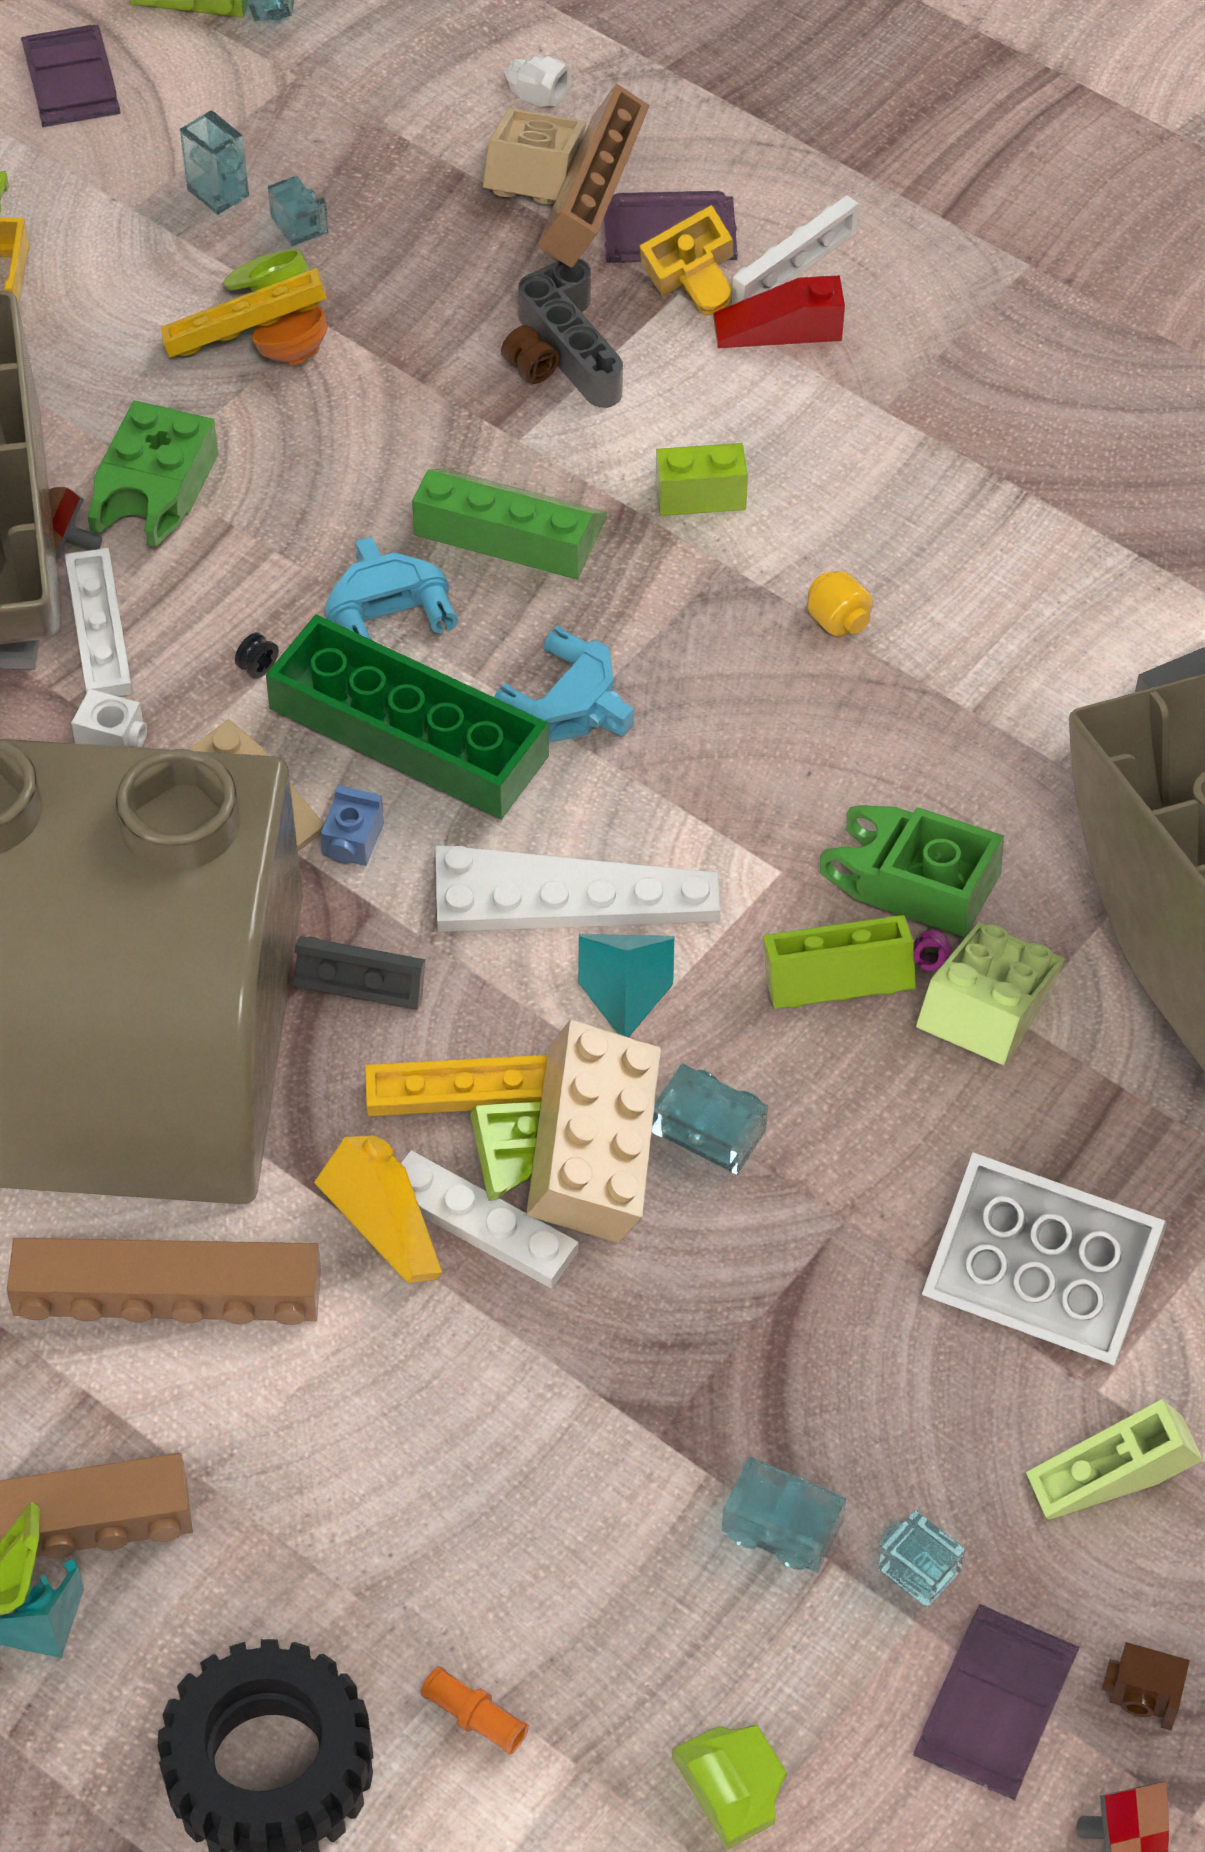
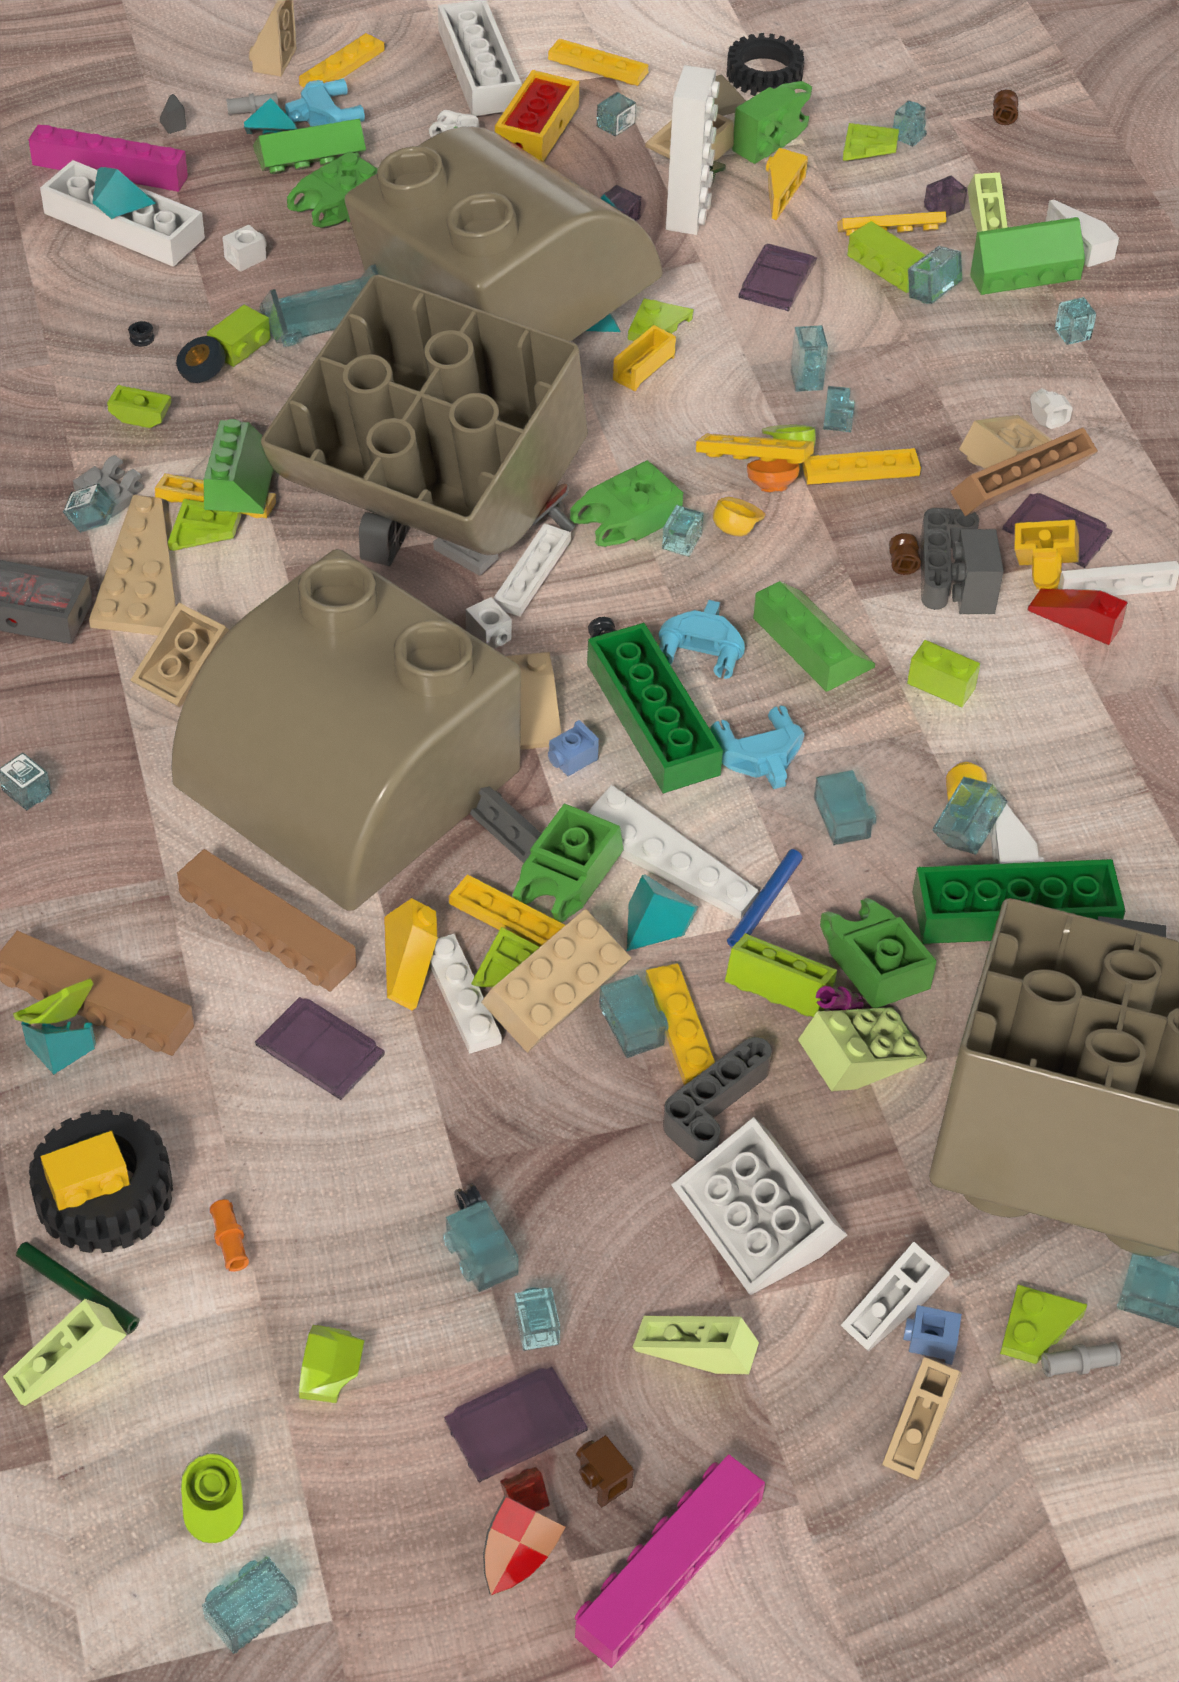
camera: 35 degrees right, 5 degrees down
none -> yellow brick [40,1131,130,1211]
none -> clear purple piece [255,997,385,1100]
none -> black bush [454,1183,485,1220]
none -> clear red tile [500,1467,550,1512]
none -> bright green brick [512,803,624,923]
none -> yellow plate [645,963,715,1086]
none -> clear light blue brick [662,505,704,557]
none -> dark grey beam [663,1037,772,1162]
none -> yellow cap [713,497,765,537]
none -> blue piece [727,849,803,947]
none -> yellow plate [802,448,921,485]
none -> clear light blue brick [814,770,876,845]
none -> green brick [912,859,1126,944]
none -> clear light blue brick [932,777,1008,855]
none -> dark grey brick [951,529,1004,614]
none -> white slope [988,793,1044,864]

